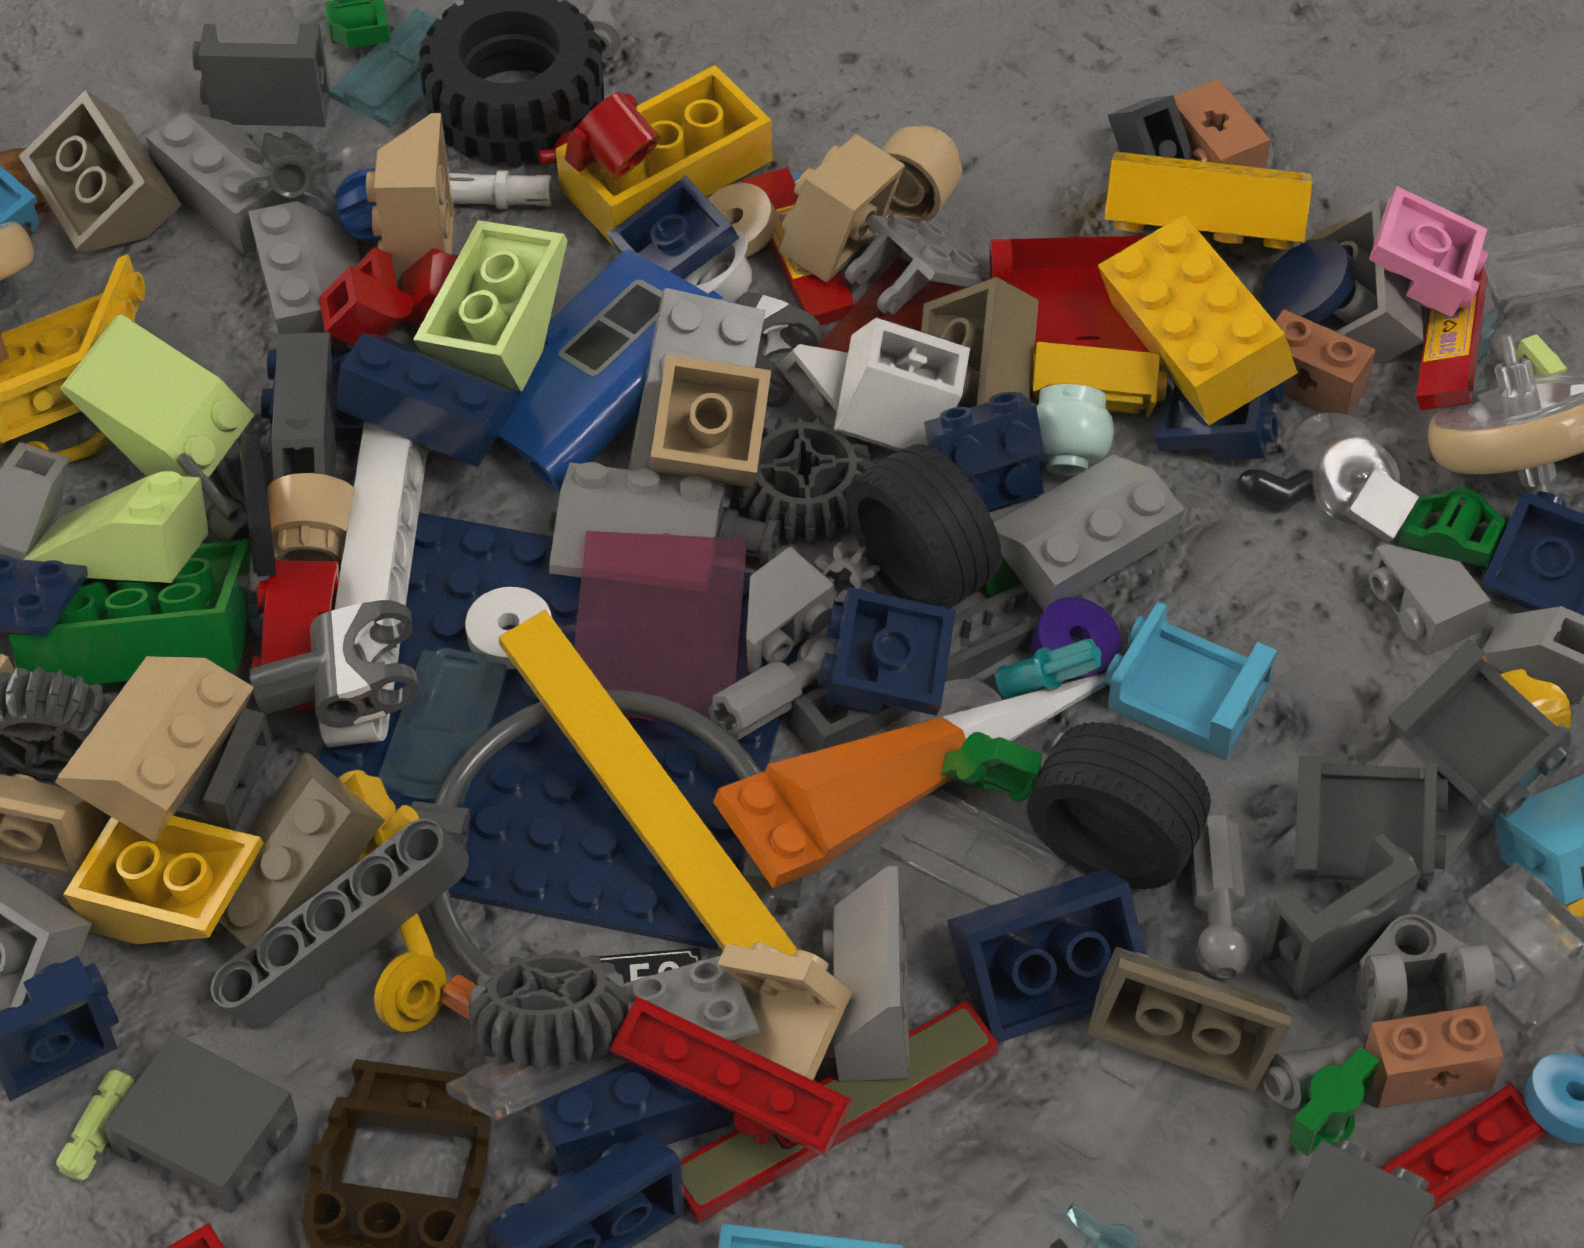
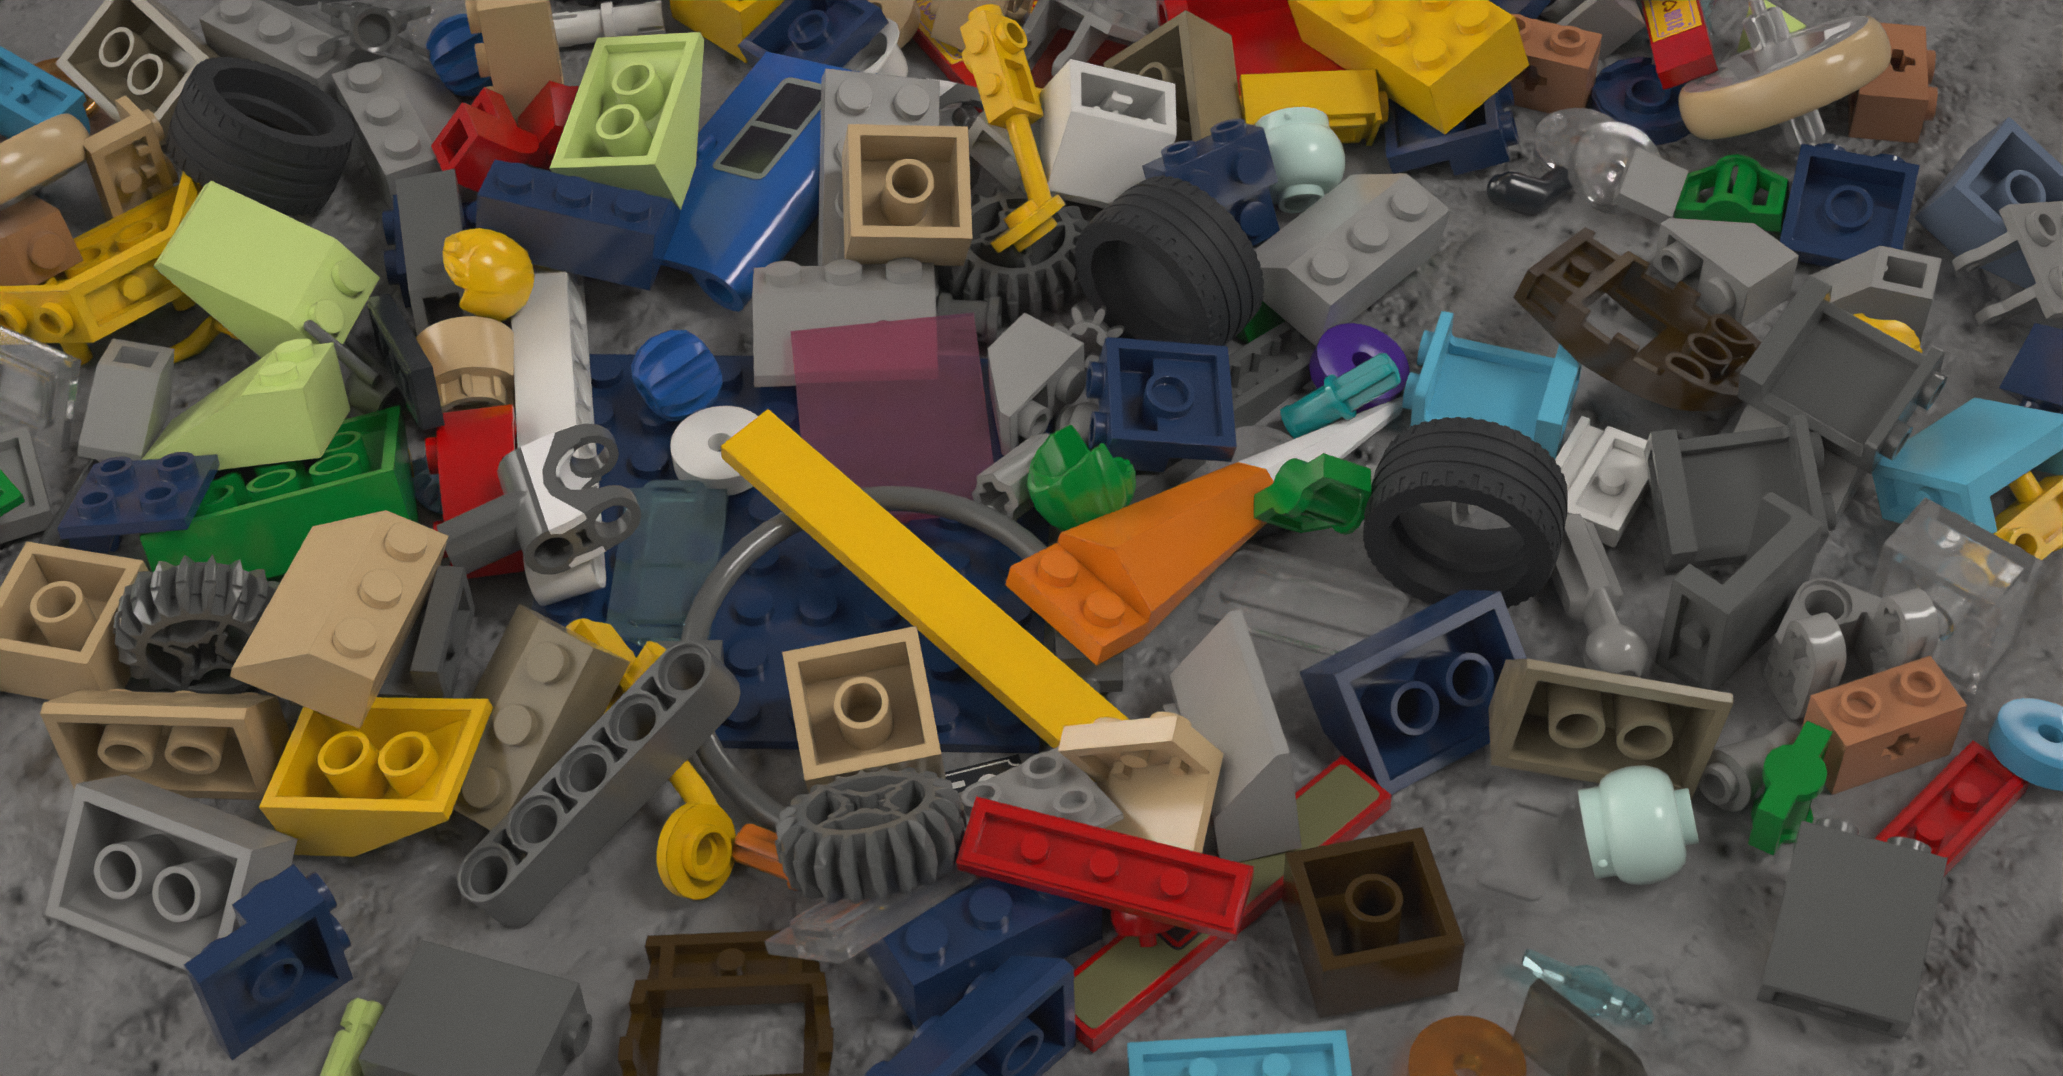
camera: 10 degrees left, 5 degrees down
none -> tan bracket [83,95,179,221]
none -> black tyre [166,57,355,216]
none -> yellow hair [442,228,535,322]
none -> blue piece [631,330,723,421]
none -> tan brick [782,626,946,794]
none -> yellow piece [960,4,1065,253]
none -> green hair [1027,425,1136,531]
none -> dark brown brick [1282,827,1465,1018]
none -> dark brown slope [1513,227,1762,411]
none -> white plate [1555,416,1650,548]
none -> light aqua piece [1578,765,1699,885]
none -> dark blue tile [1590,56,1691,146]

